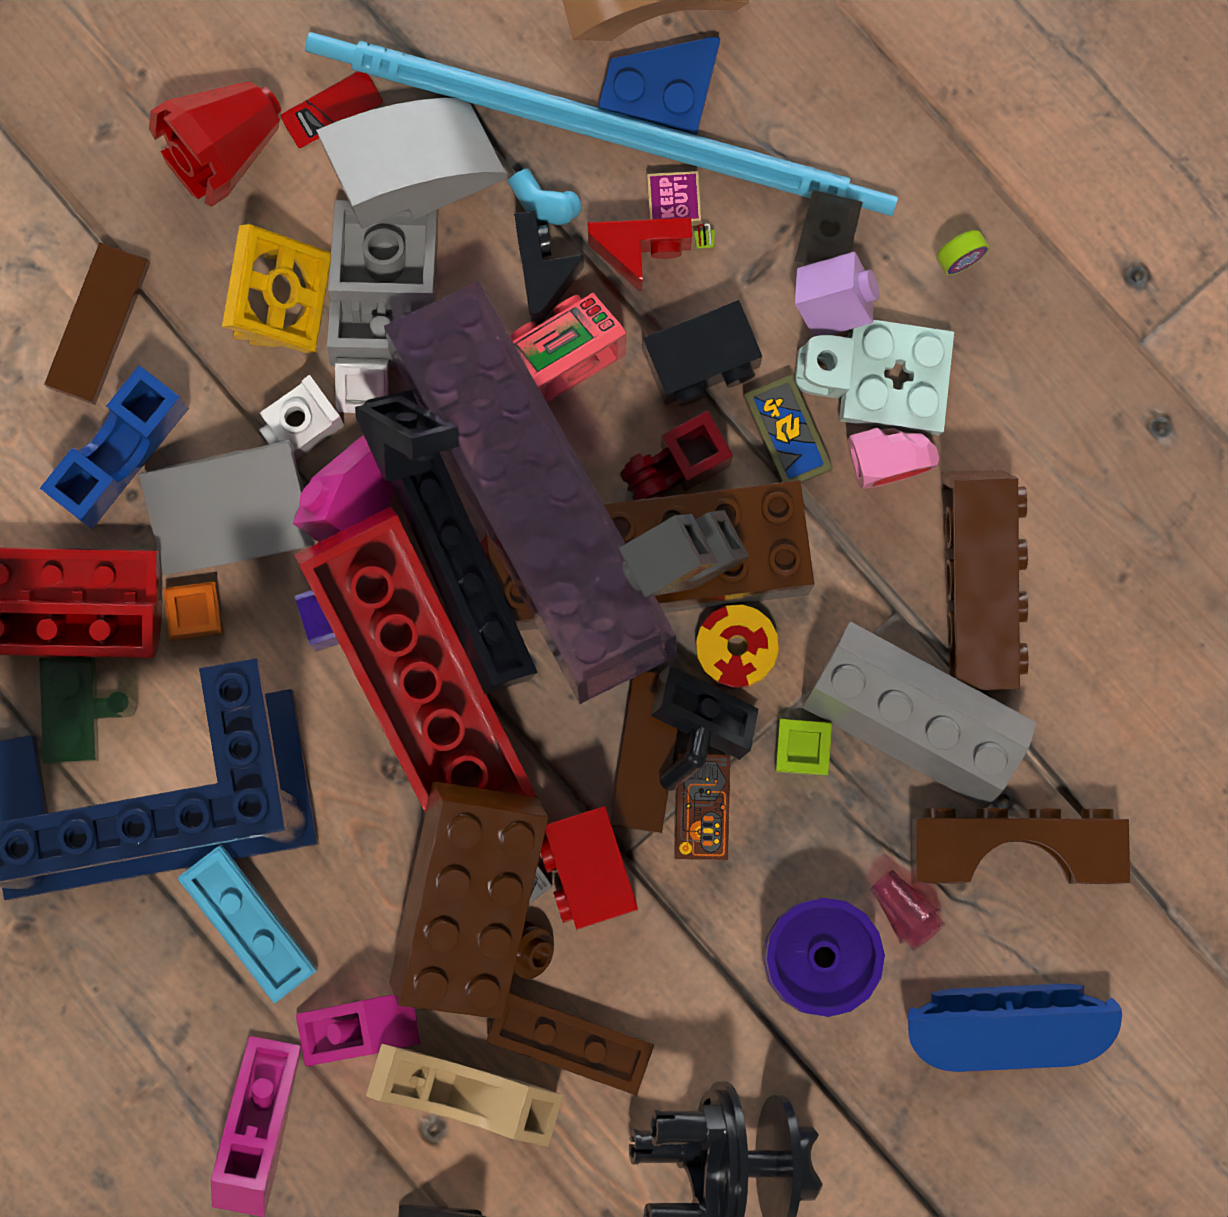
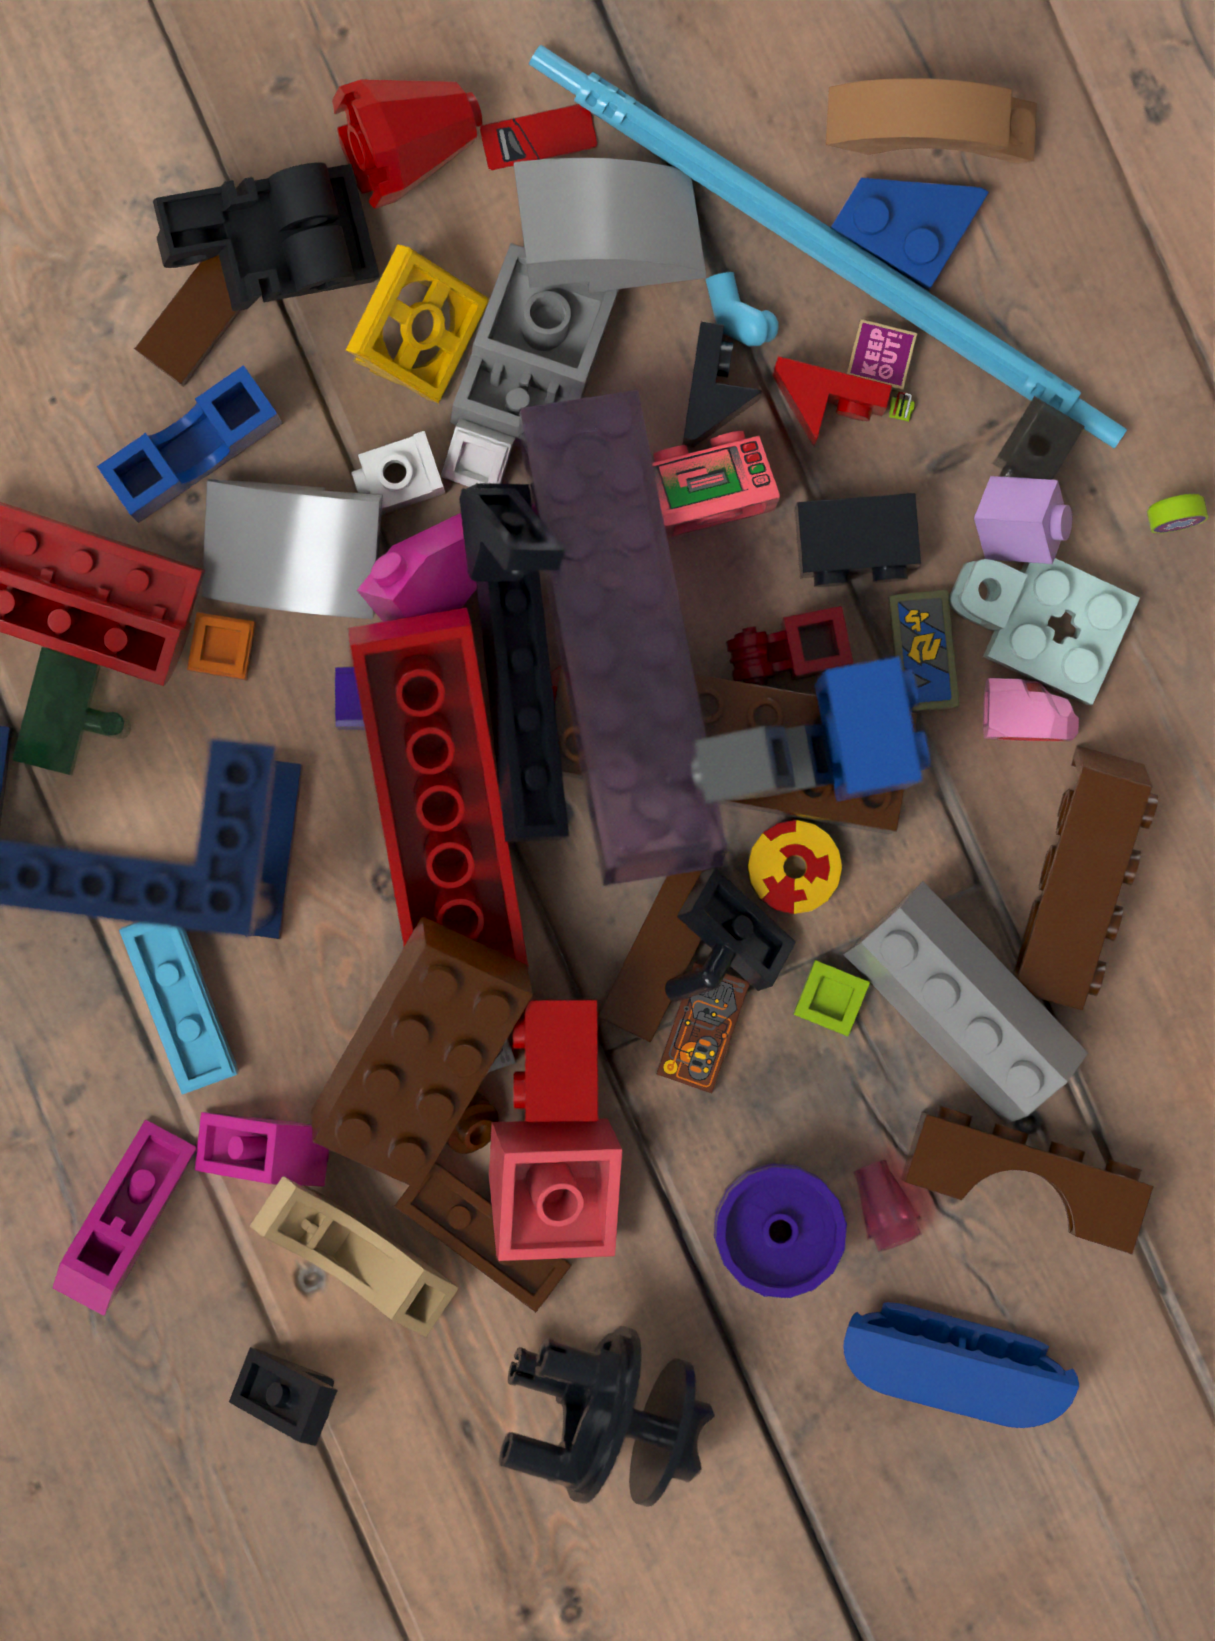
camera: 15 degrees right, 5 degrees up
none -> black plate [153,162,380,311]
none -> coral slope [489,1118,622,1261]
none -> blue brick [815,657,930,801]

